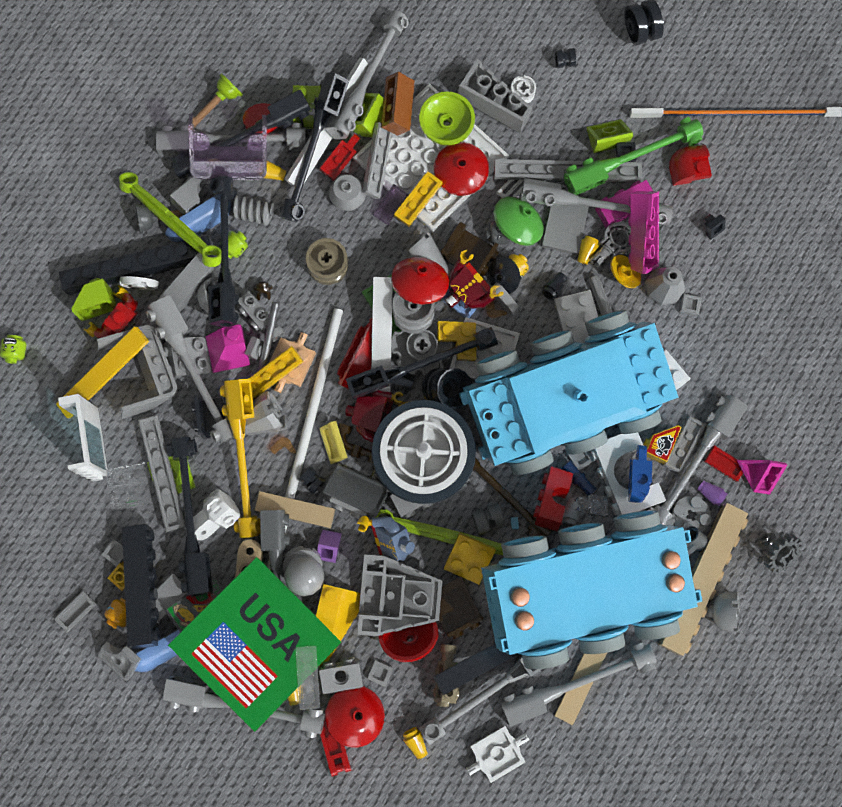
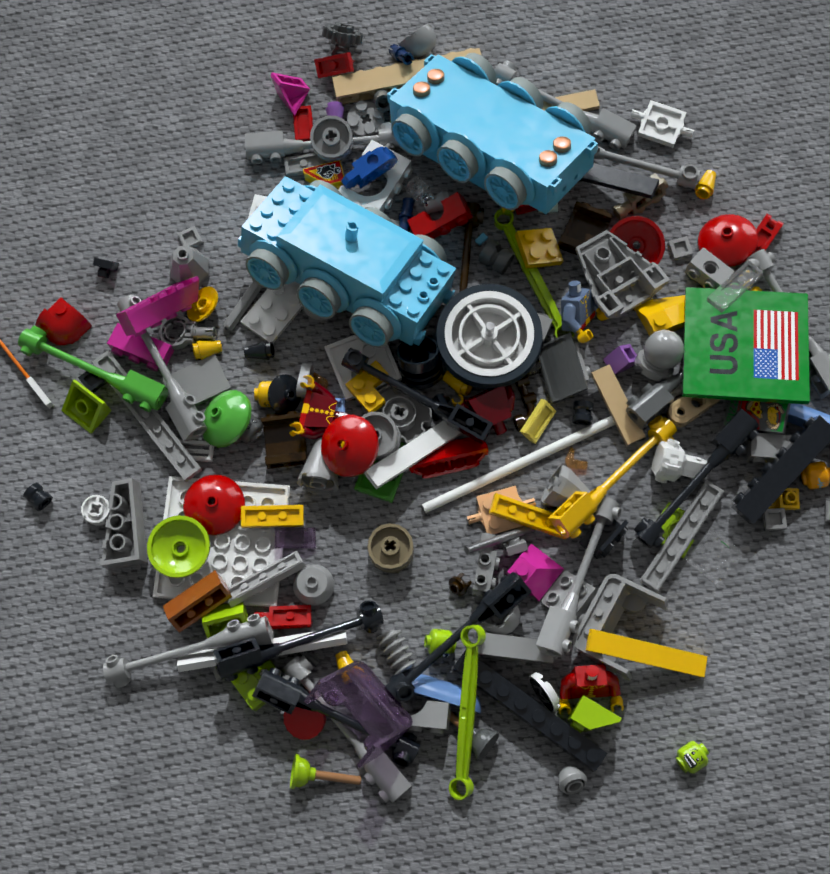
camera: 120 degrees left, 5 degrees down
white panel [58,394,108,481] -> none
none -> light grey wheel [310,116,353,163]
none -> red tile [314,52,354,78]
none -> dark blue pin [389,44,414,65]
none -> light grey cone [559,765,587,794]

